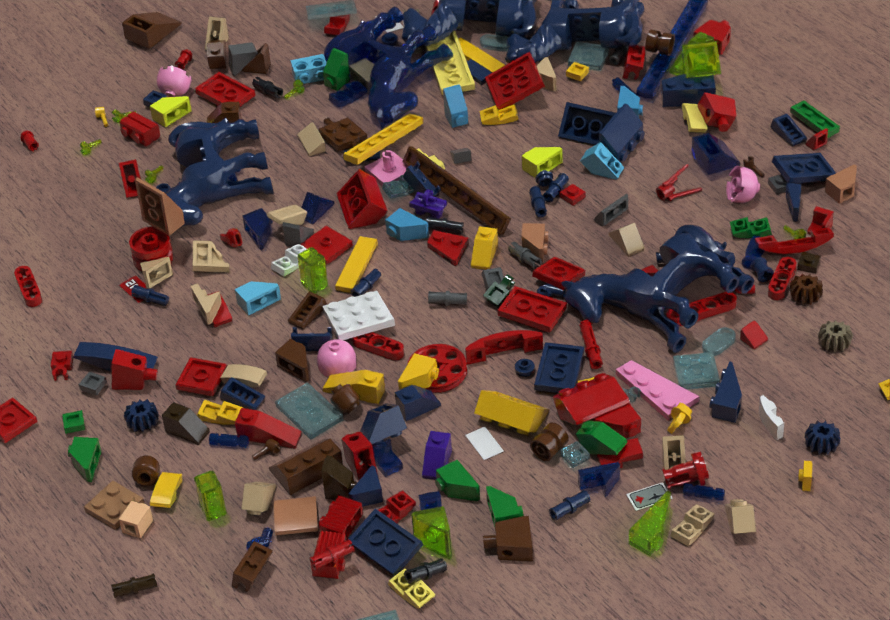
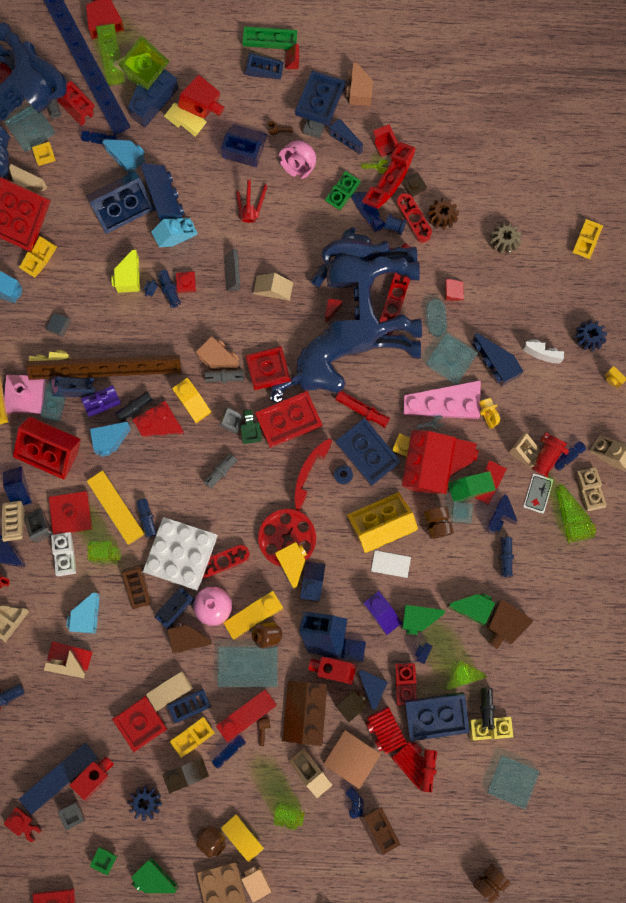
camera: 55 degrees left, 35 degrees up
dark blue pin [529,186,547,217] -> none
reddish brown wheel [645,29,675,56] -> none

